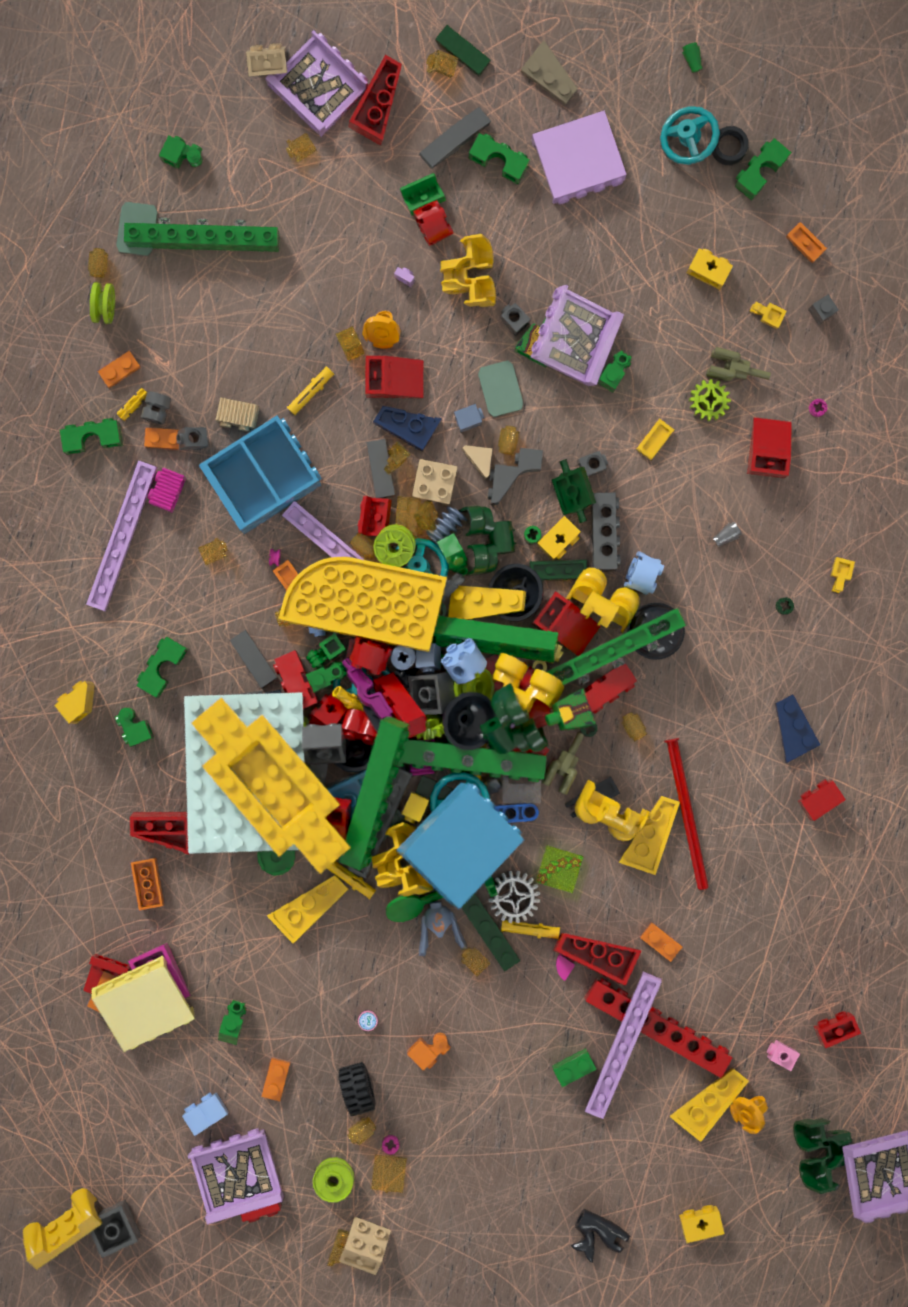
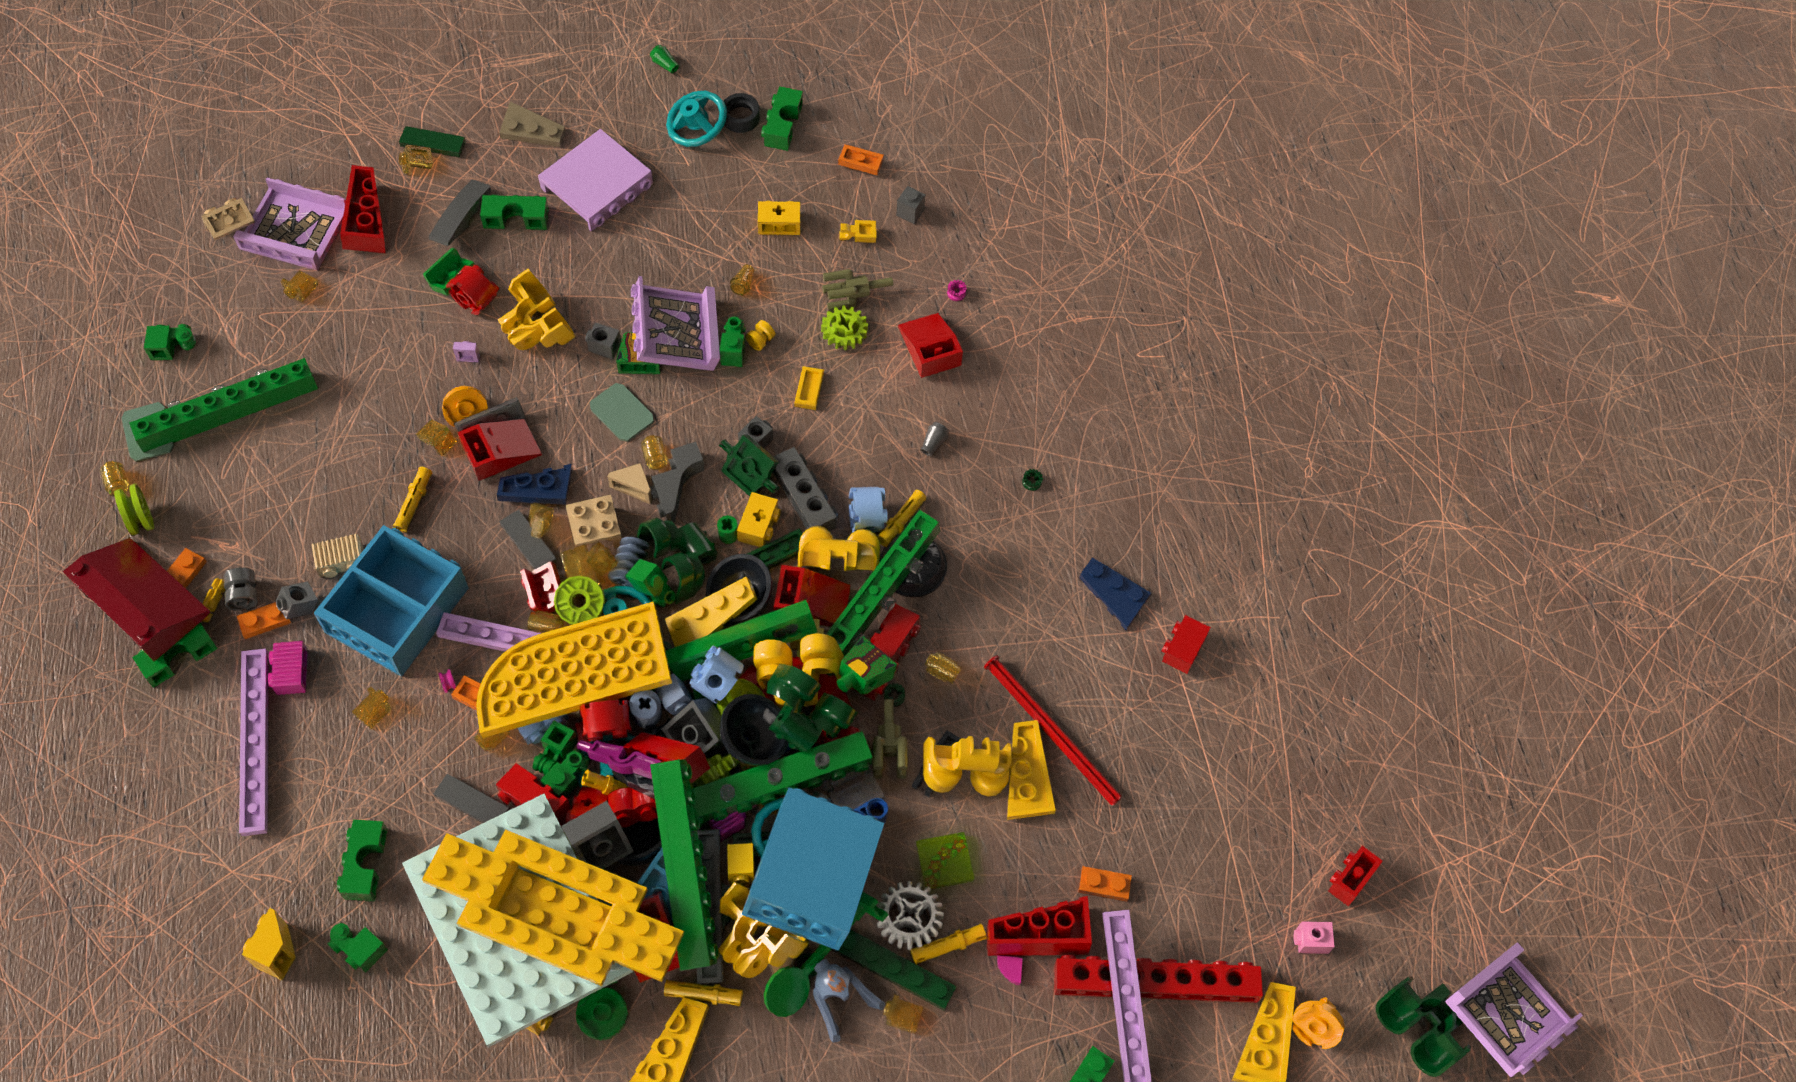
camera: 25 degrees left, 25 degrees down
red wedge [130,812,190,855] -> none
dark grey axle [442,573,465,602] -> none
sand blue brick [454,404,484,432] -> none
yellow plate [831,557,855,593] -> none
none -> dark red slope [62,538,211,661]
none -> dark grey tile [454,397,526,432]
none -> clear yellow cone [730,264,755,296]
none -> yellow wheel [745,320,776,351]
none -> yellow pin [877,490,926,547]

